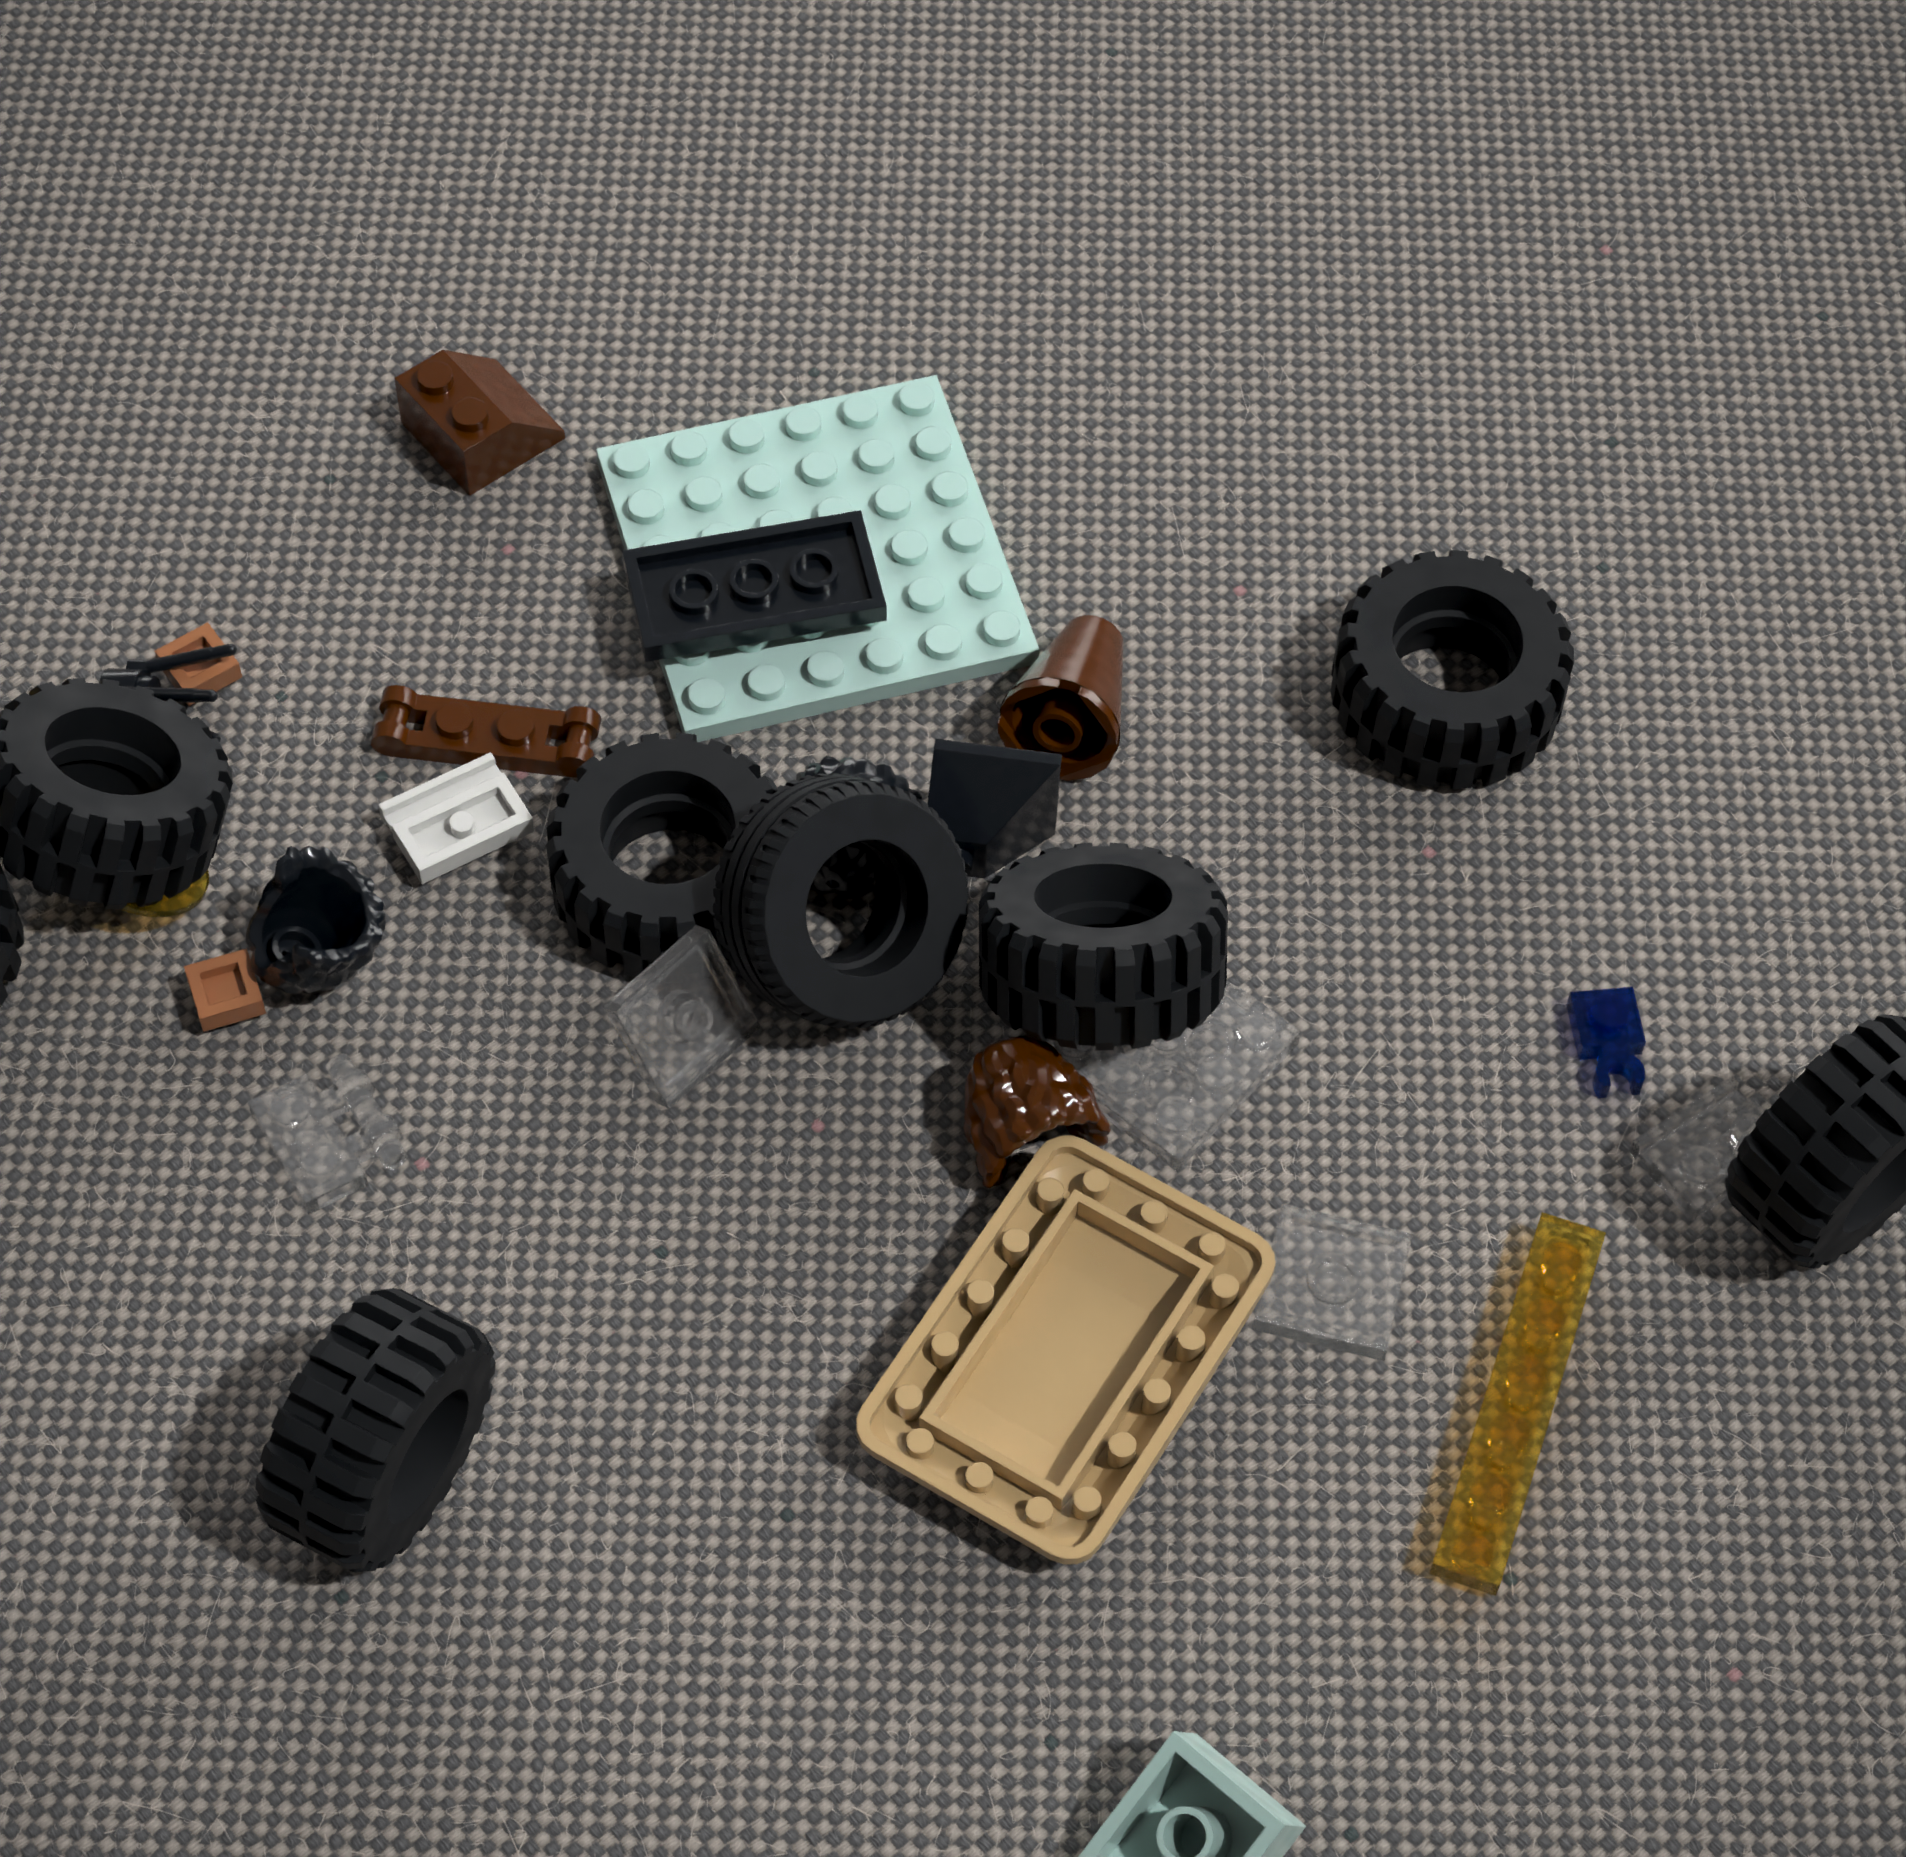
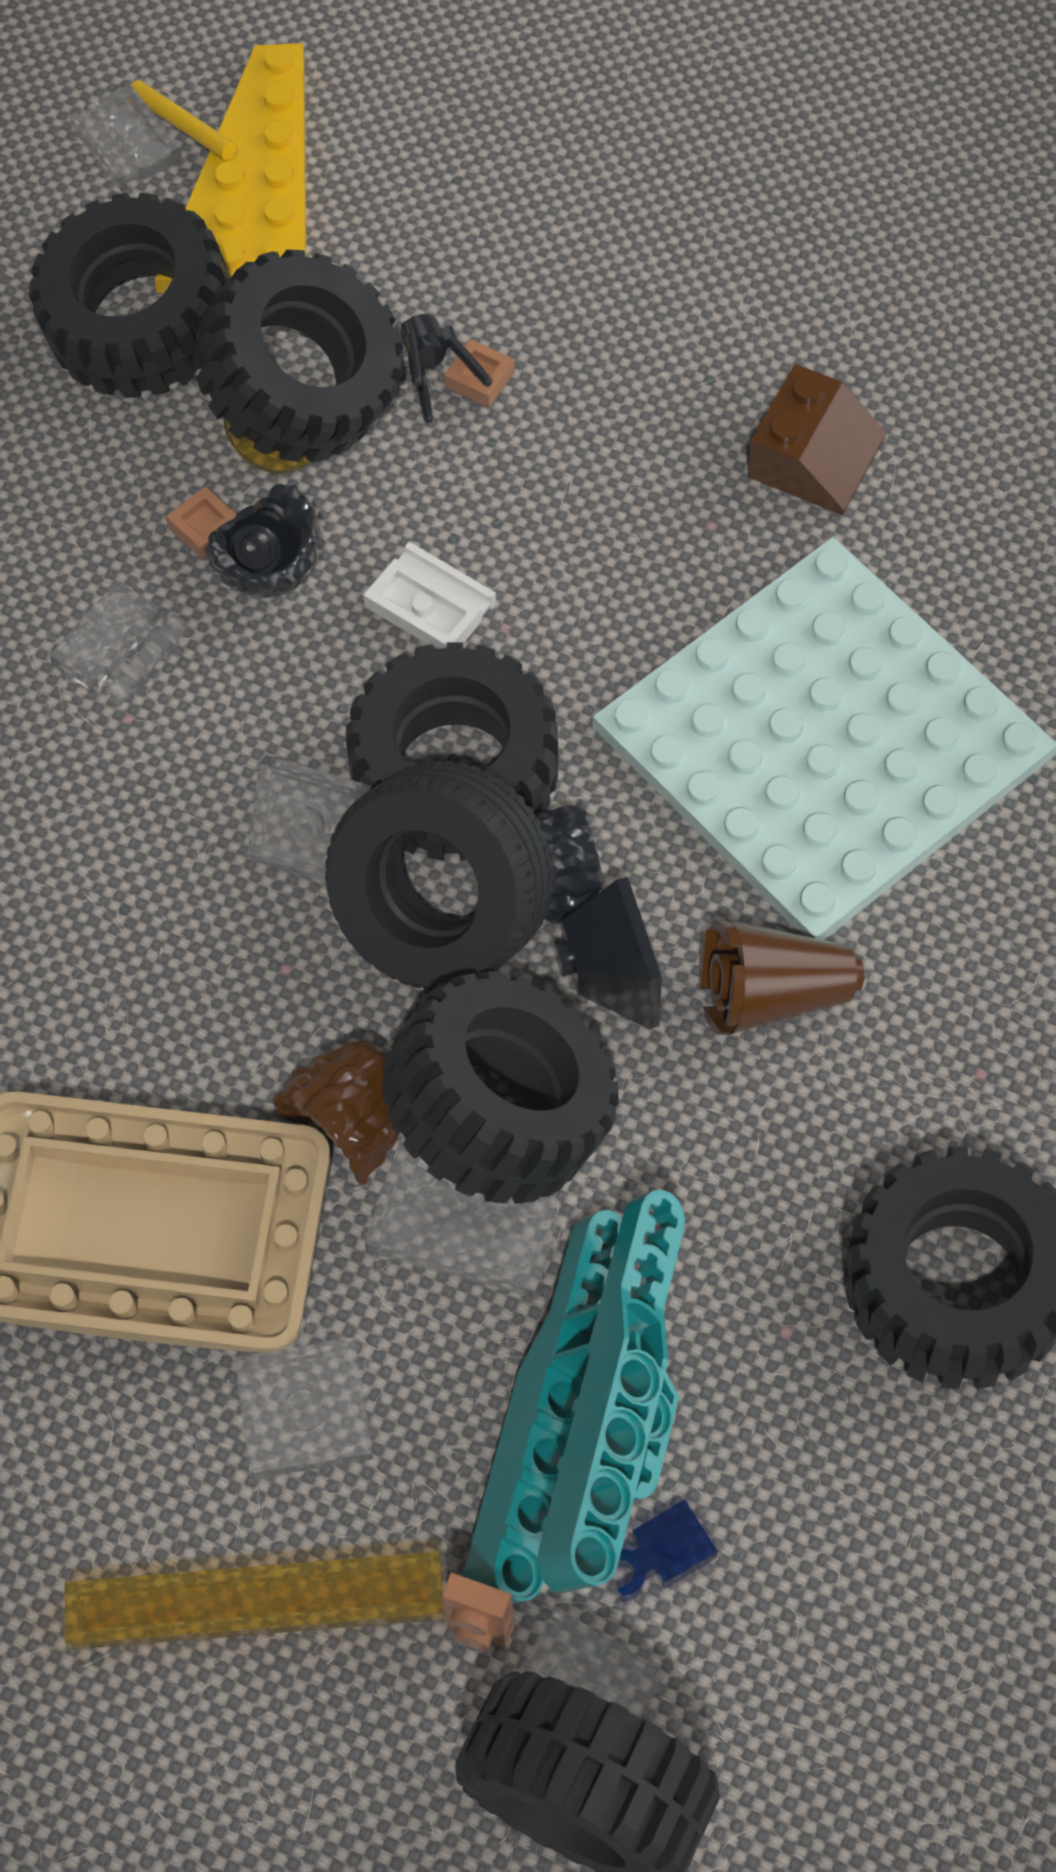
camera: 70 degrees right, 5 degrees up
reddish brown plate [371,685,601,778] -> none
black plate [622,510,887,662] -> none
none -> nougat plate [442,1573,514,1651]
none -> teal beam [463,1190,685,1604]

